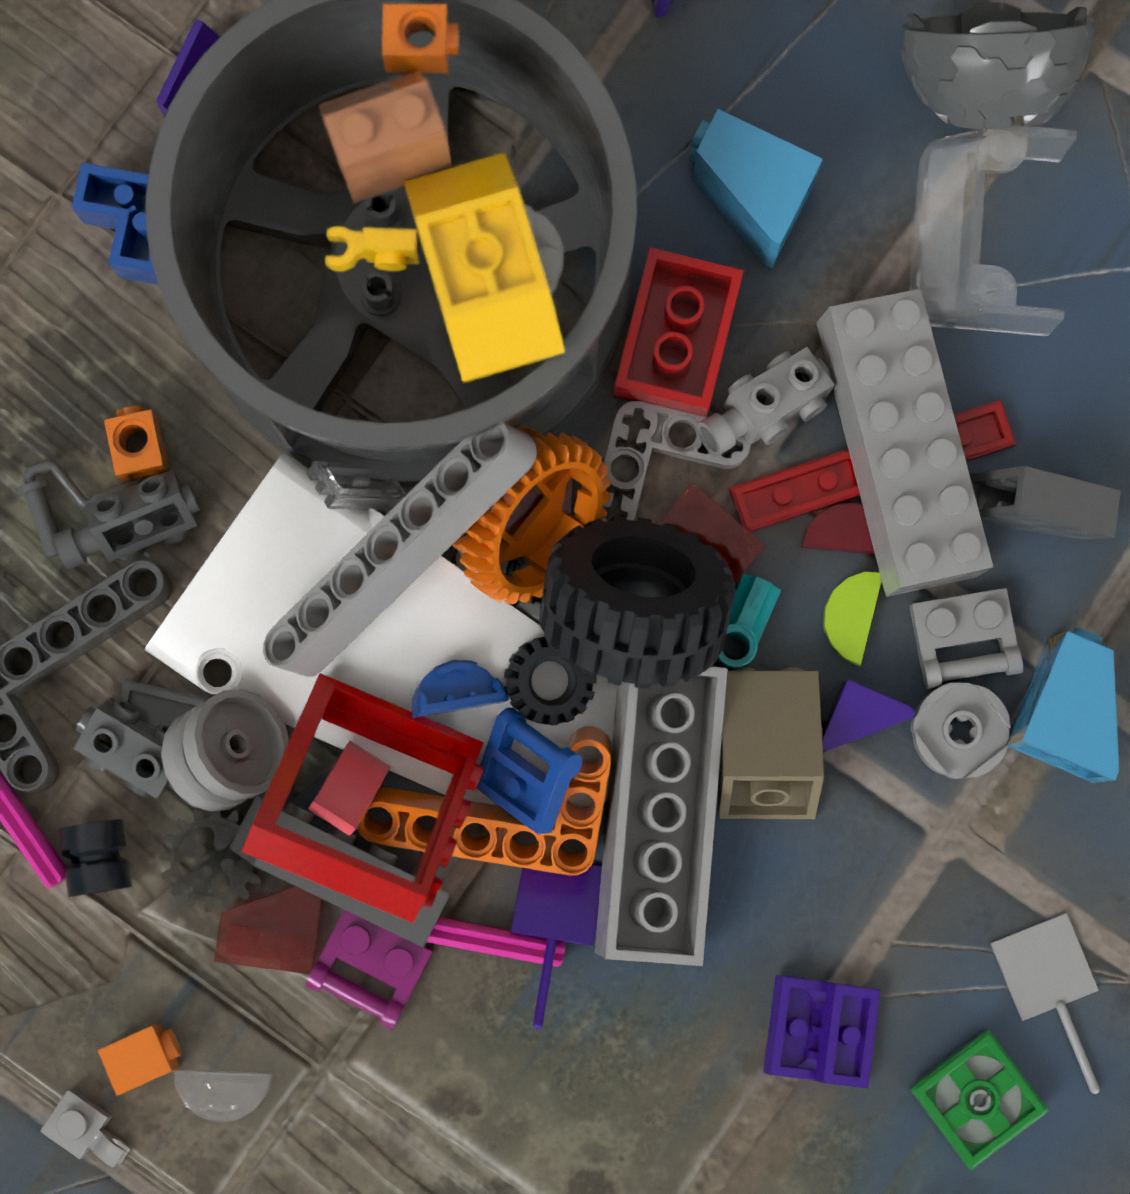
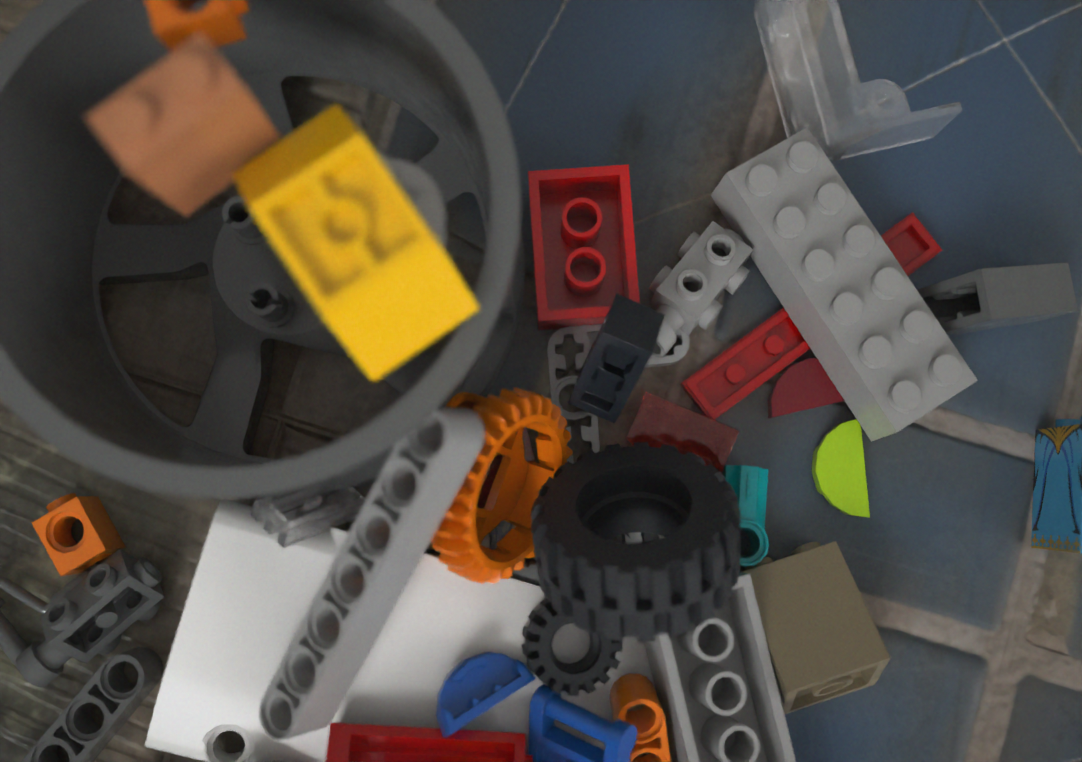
camera: 20 degrees left, 0 degrees up
yellow plate [326,227,420,271] -> none
dark azure slope [689,109,823,269] -> none
dark purple slope [822,680,916,753] -> none
light grey plate [909,588,1023,689] -> none
light grey plate [911,682,1011,779] -> none
none -> black brick [568,294,665,424]

